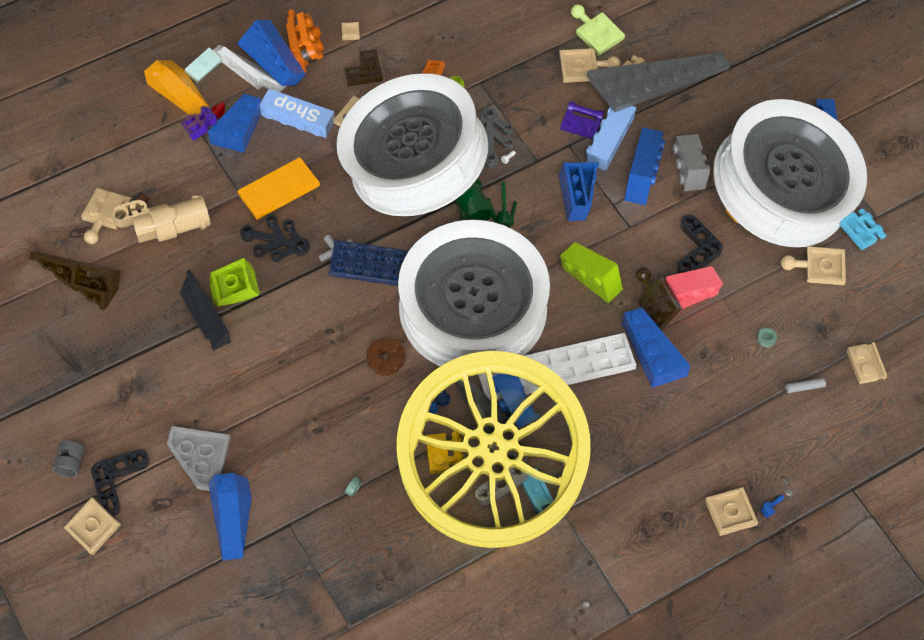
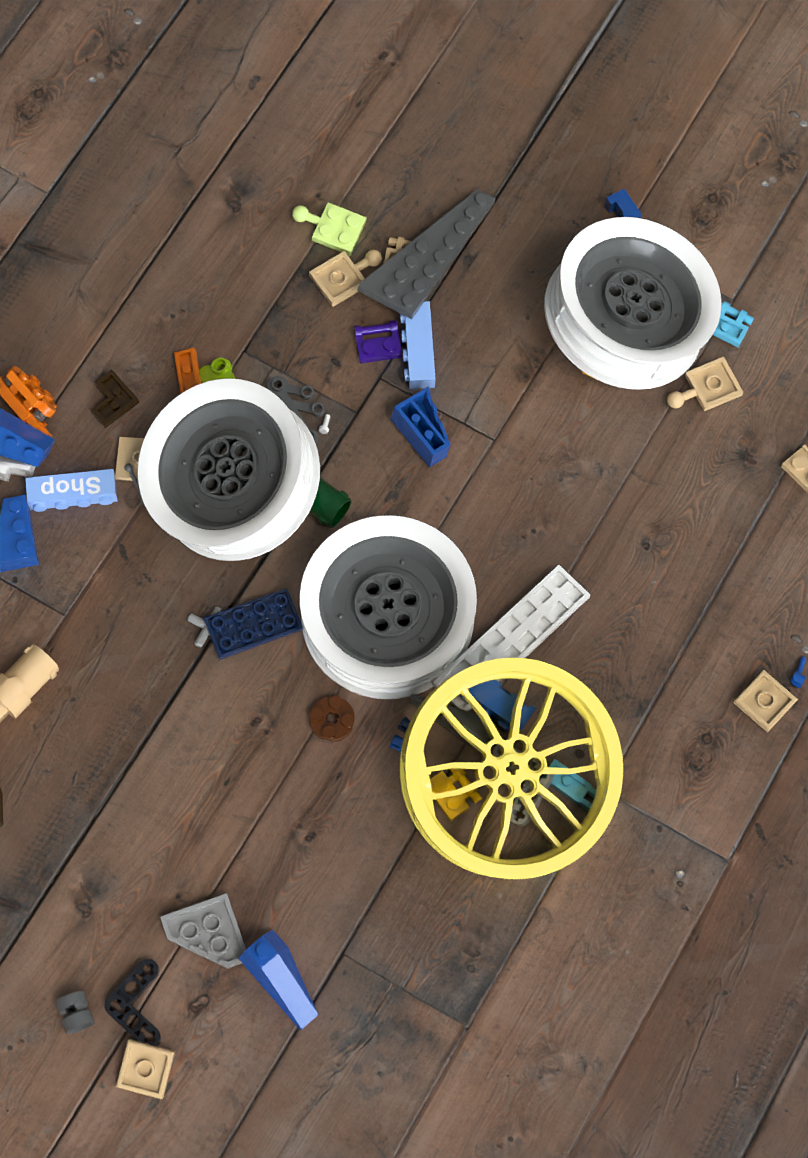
camera: 30 degrees left, 10 degrees up
black wedge [180,269,231,351] -> none
lime slope [209,258,260,306] -> none
light orange tile [237,157,320,220] -> none
black plant [240,214,310,262] -> none
tan tile [341,22,360,40] -> none
sand green tile [345,476,363,497] -> none
dark green plant [487,181,517,228] -> none
lime wedge [560,242,623,304] -> none
blue wedge [622,307,690,388] -> none
blue wedge [624,127,665,205] -> none
dark brown plate [636,267,682,331] -> none
coral wedge [666,266,723,309] -> none
light grey wedge [672,134,710,191] -> none
black beam [677,214,723,274] -> none
sand green tile [757,327,777,347] -> none
light grey piece [785,378,826,393] -> none

